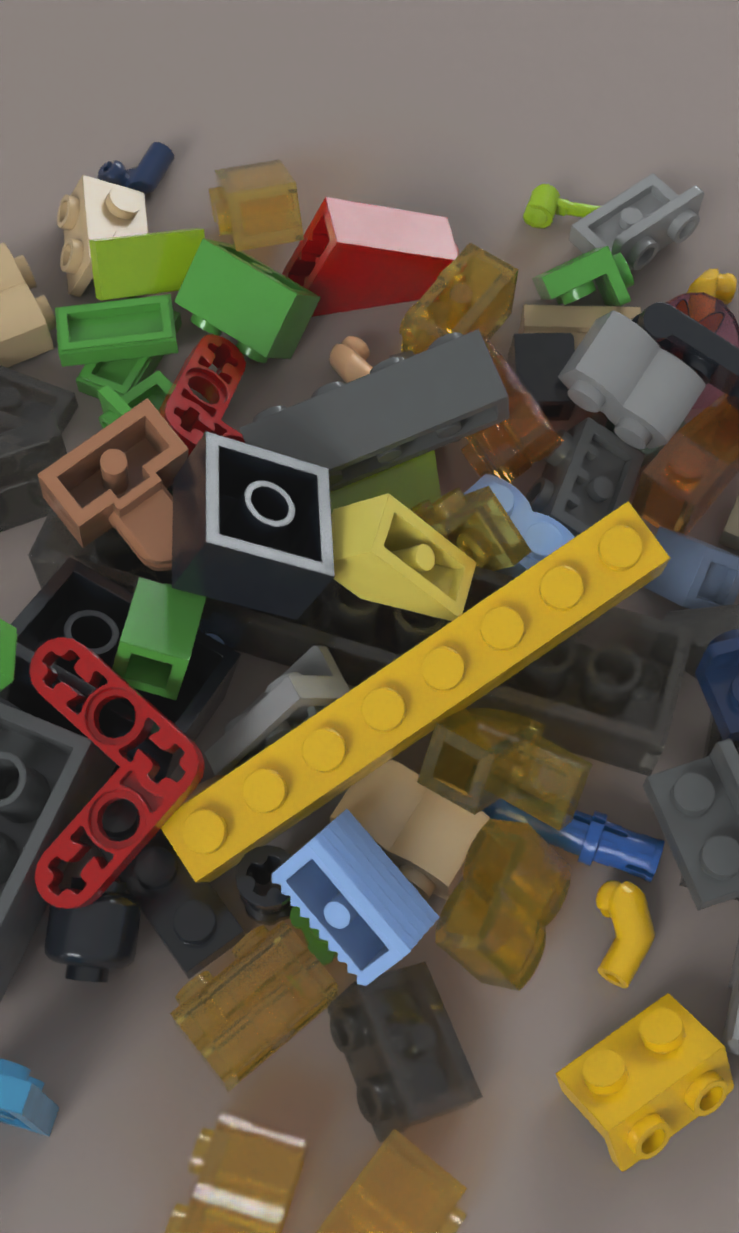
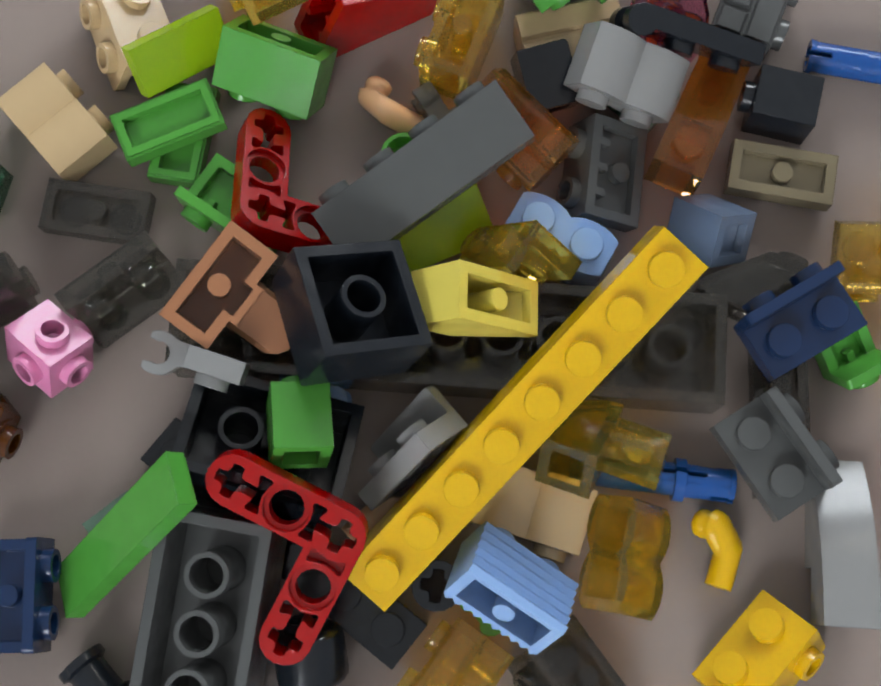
camera: 10 degrees left, 15 degrees up
none -> light grey plate [140,330,251,393]

